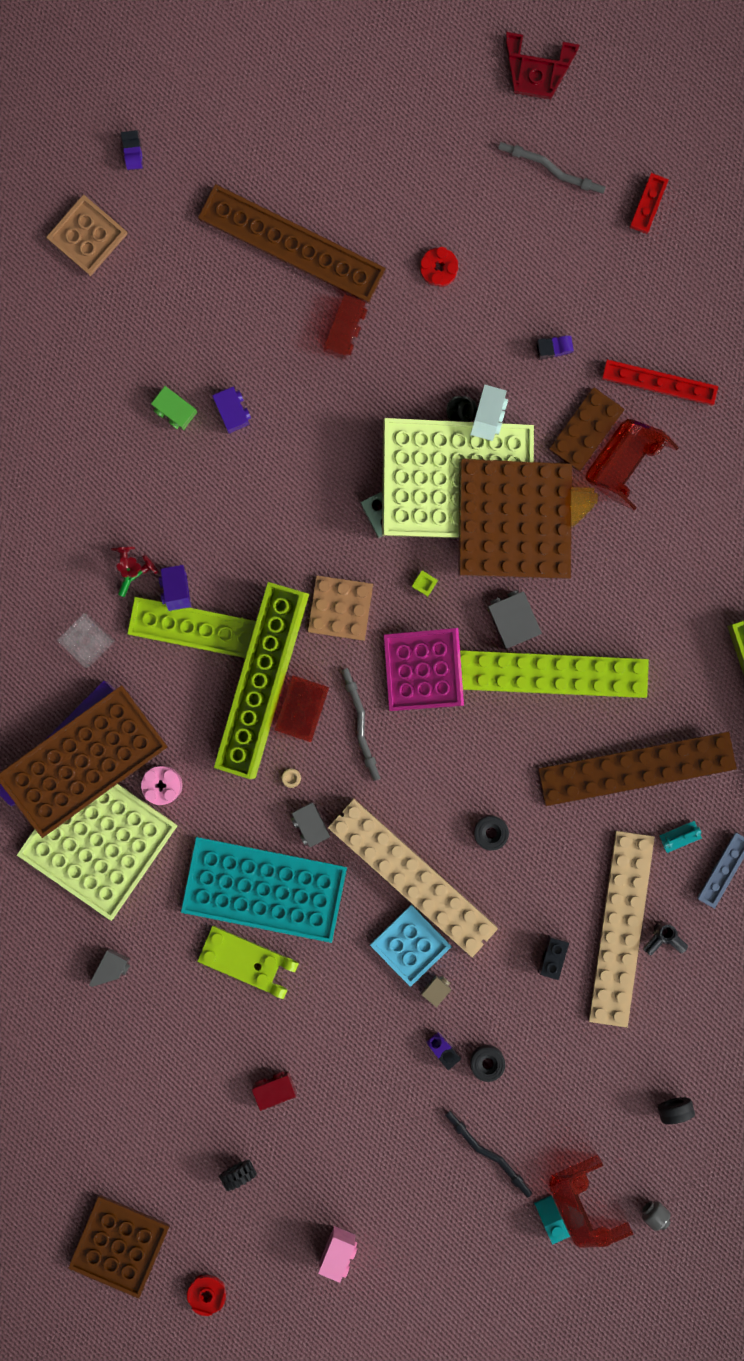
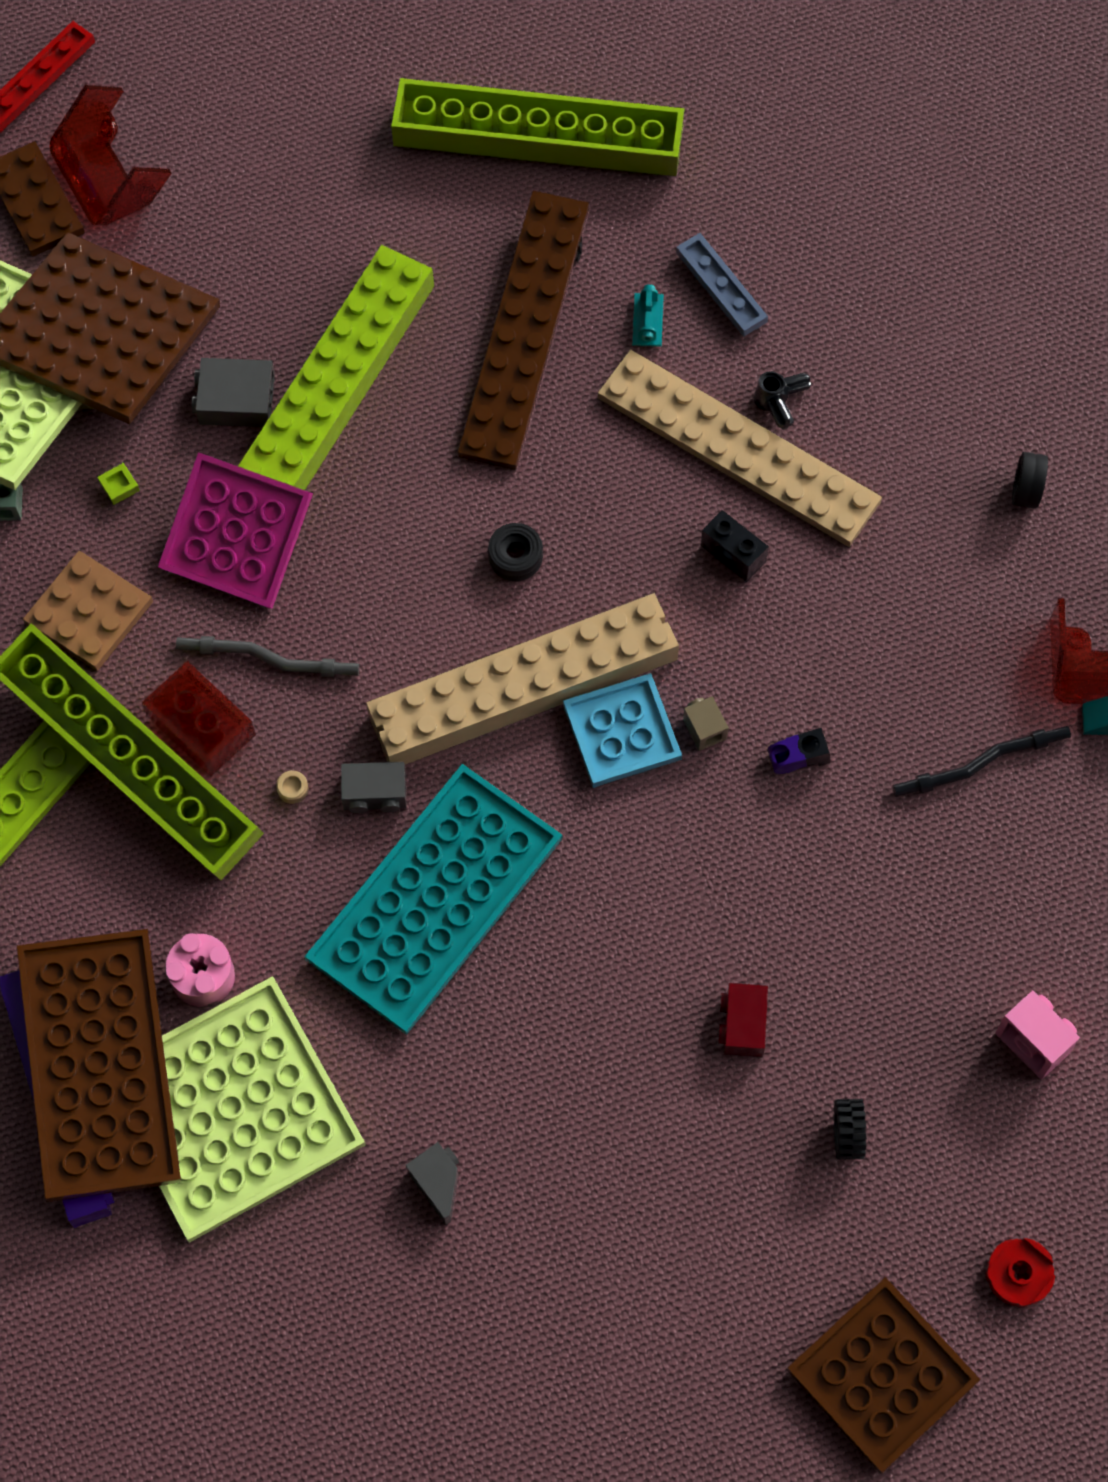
camera: 65 degrees left, 20 degrees down
lime hinge [197,925,299,999] -> none
black tyre [470,1045,505,1082] -> none
clear yellow slope [570,487,598,528] -> none

